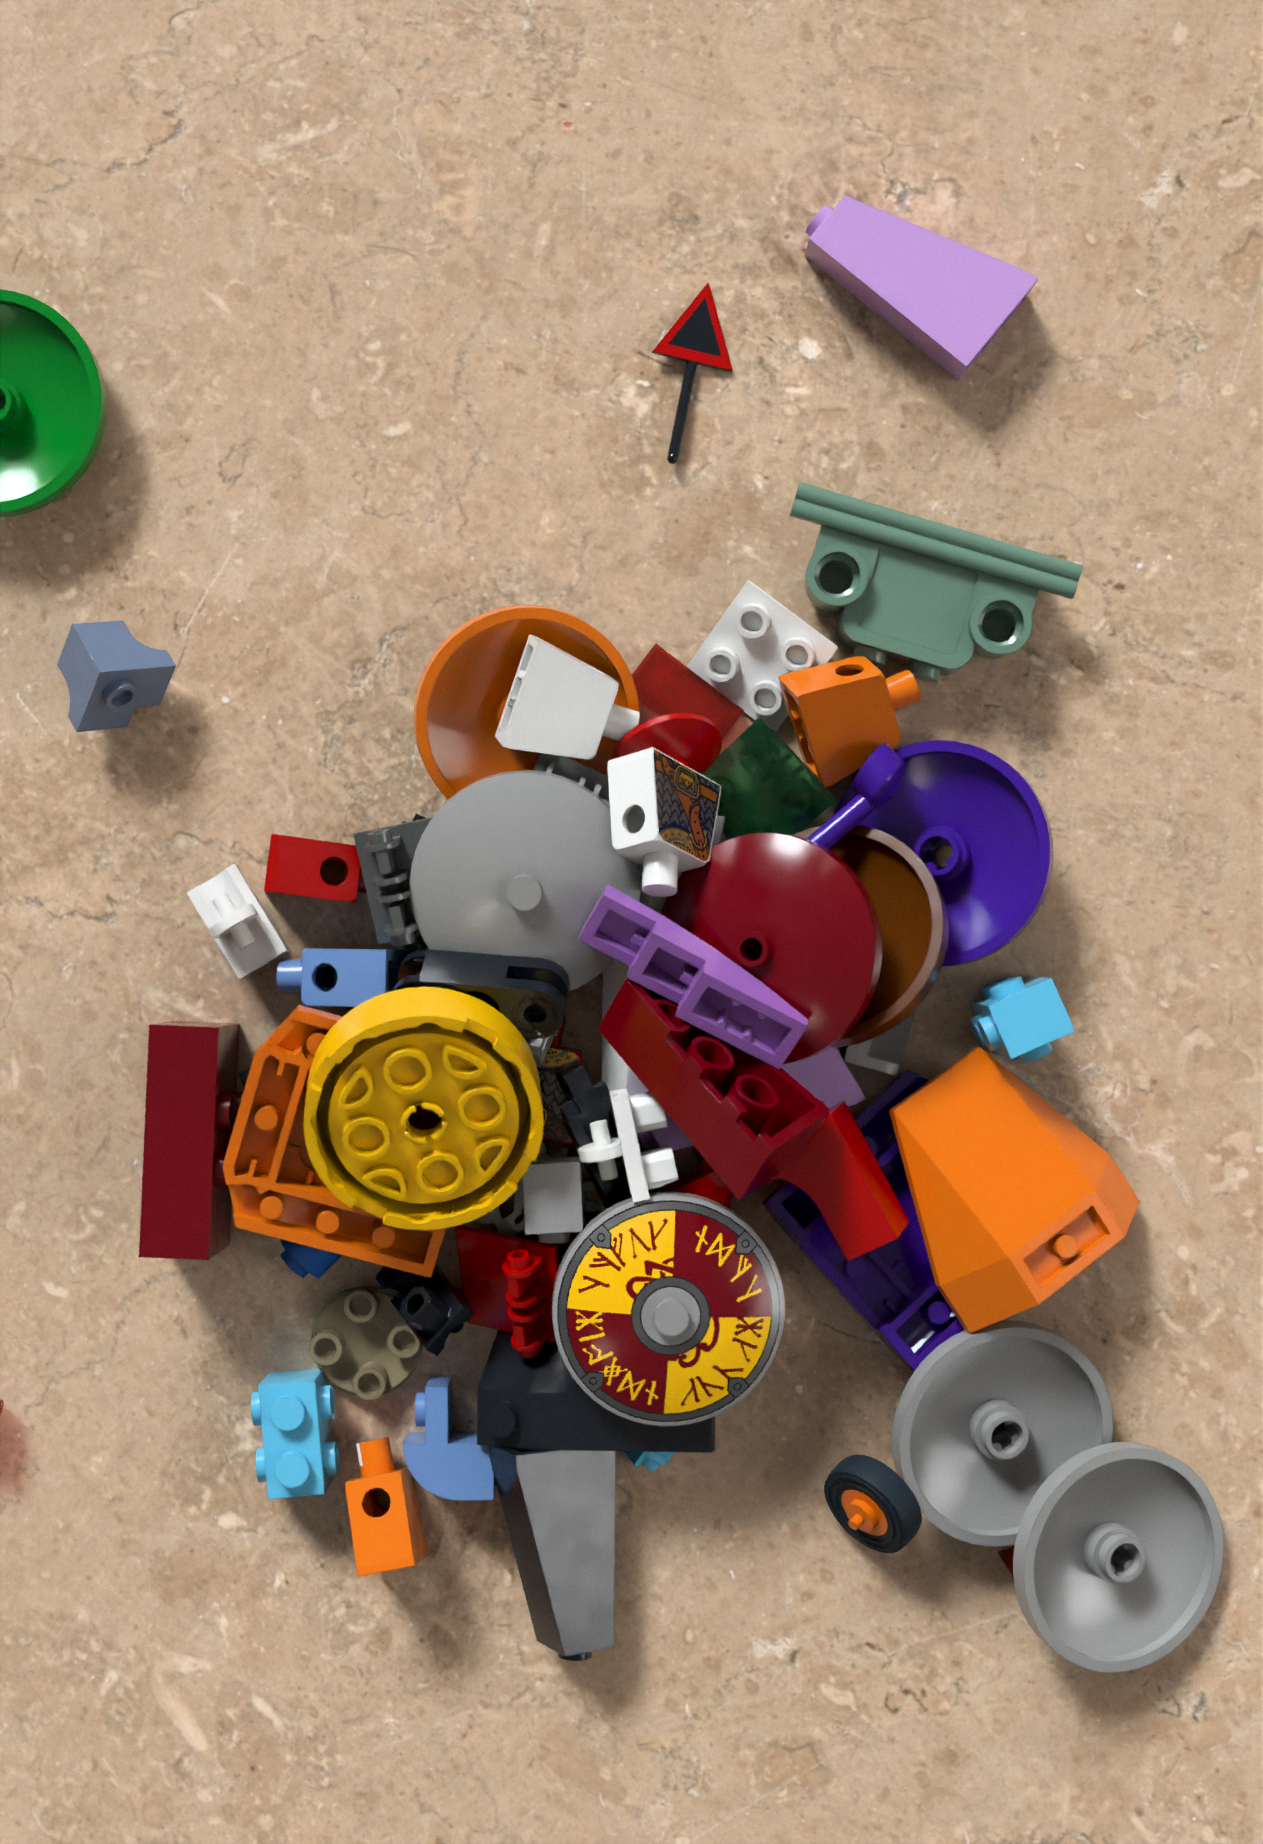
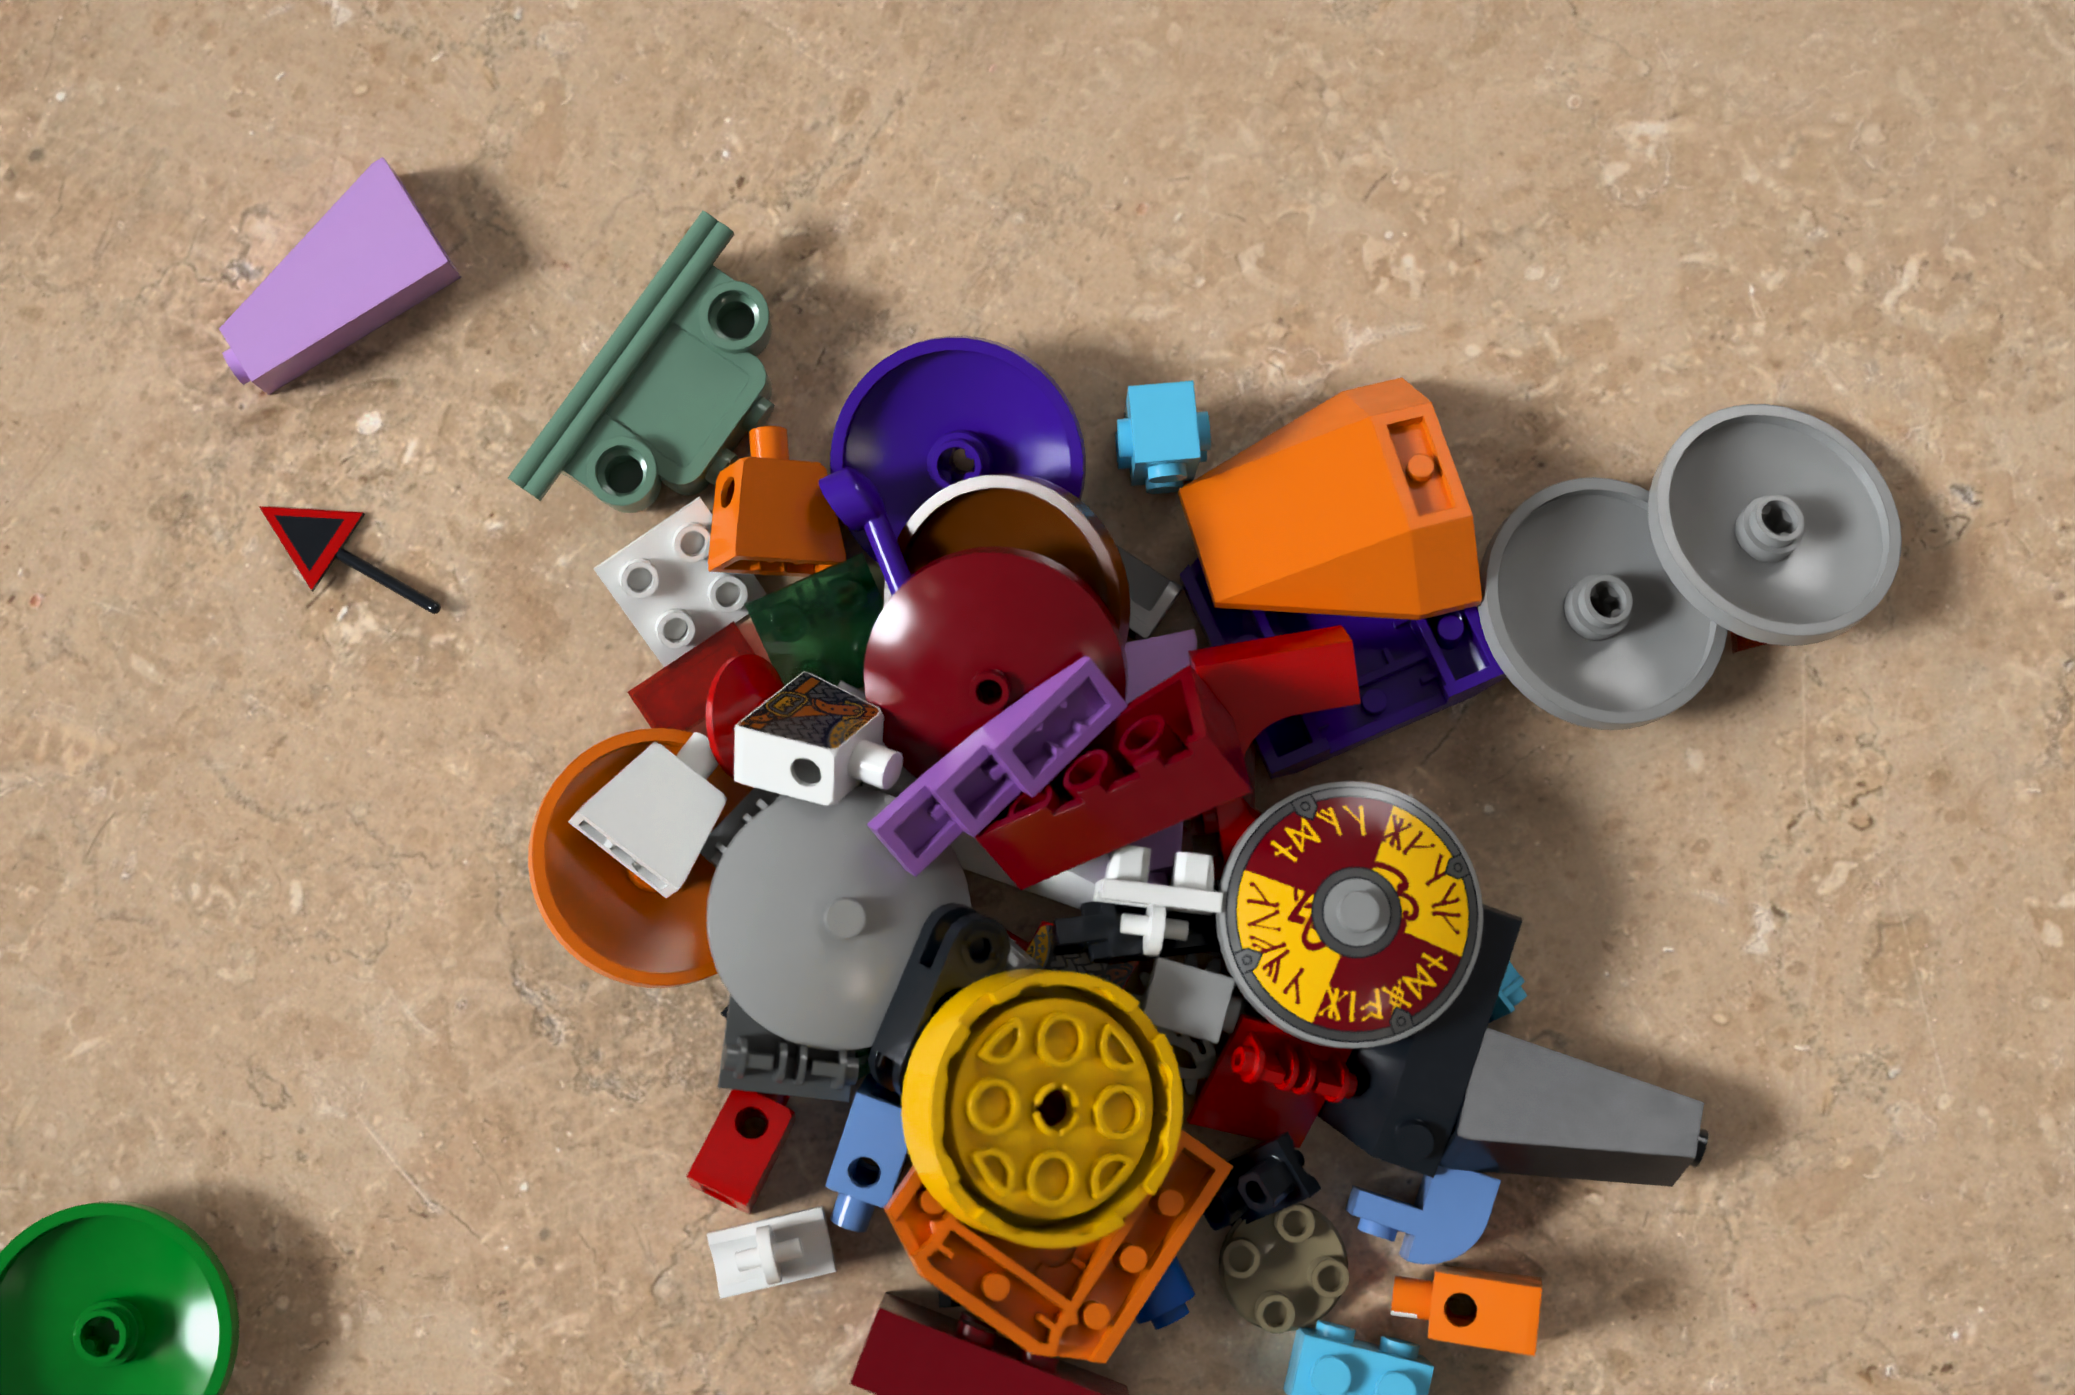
camera: 75 degrees left, 5 degrees down
sand blue brick [57,621,176,732] -> none
black wheel [824,1454,922,1553] -> none

